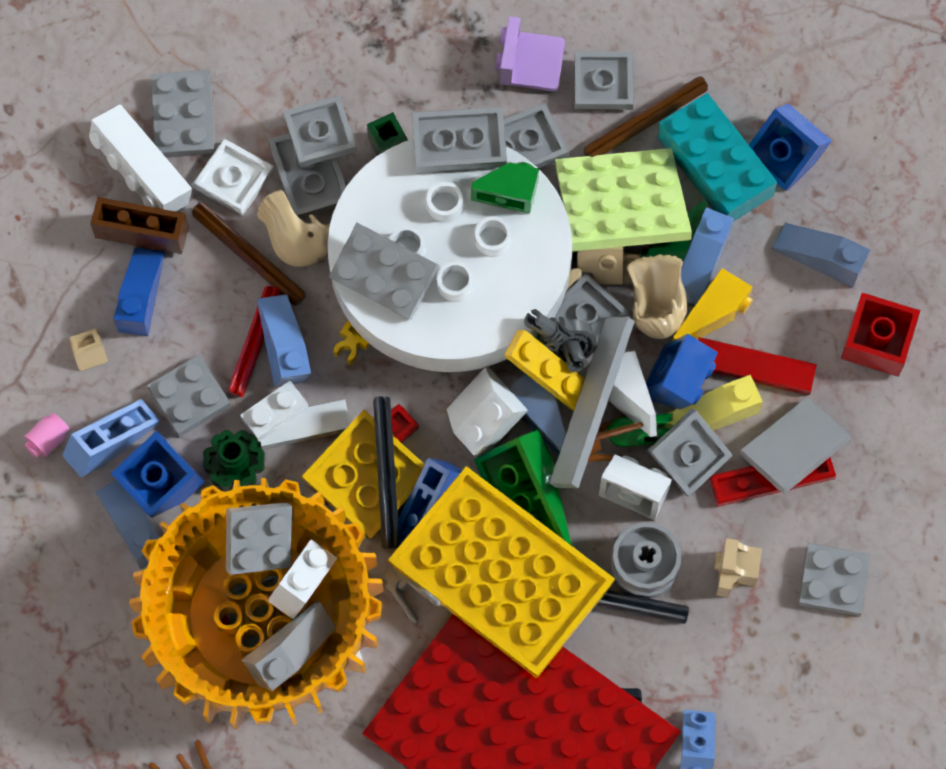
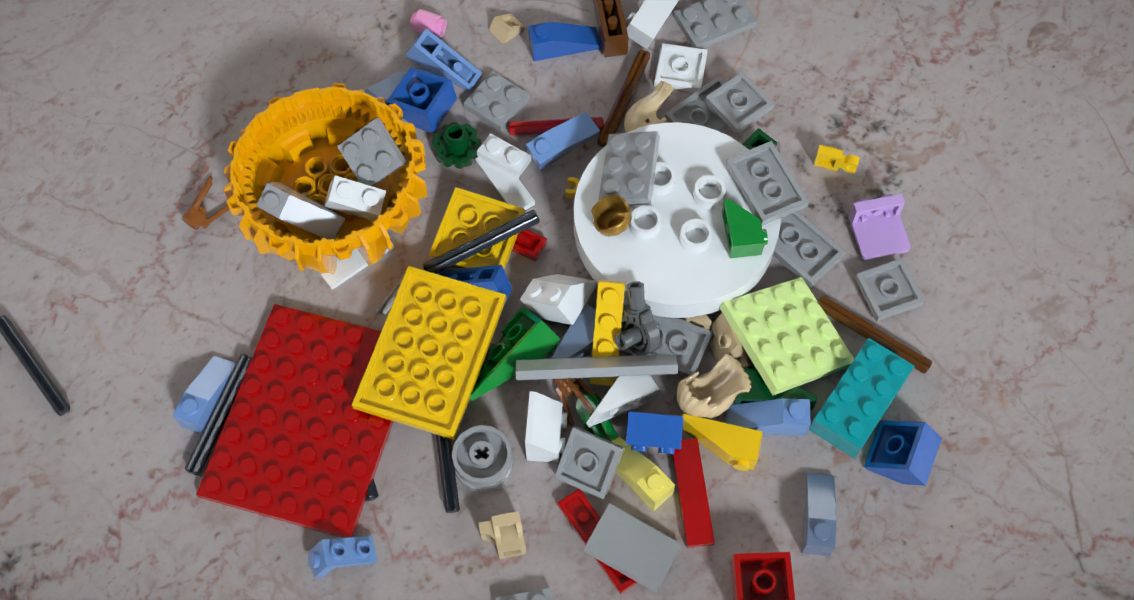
camera: 70 degrees right, 5 degrees down
none -> pearl gold hair [591,194,632,237]
none -> yellow plate [814,145,860,174]

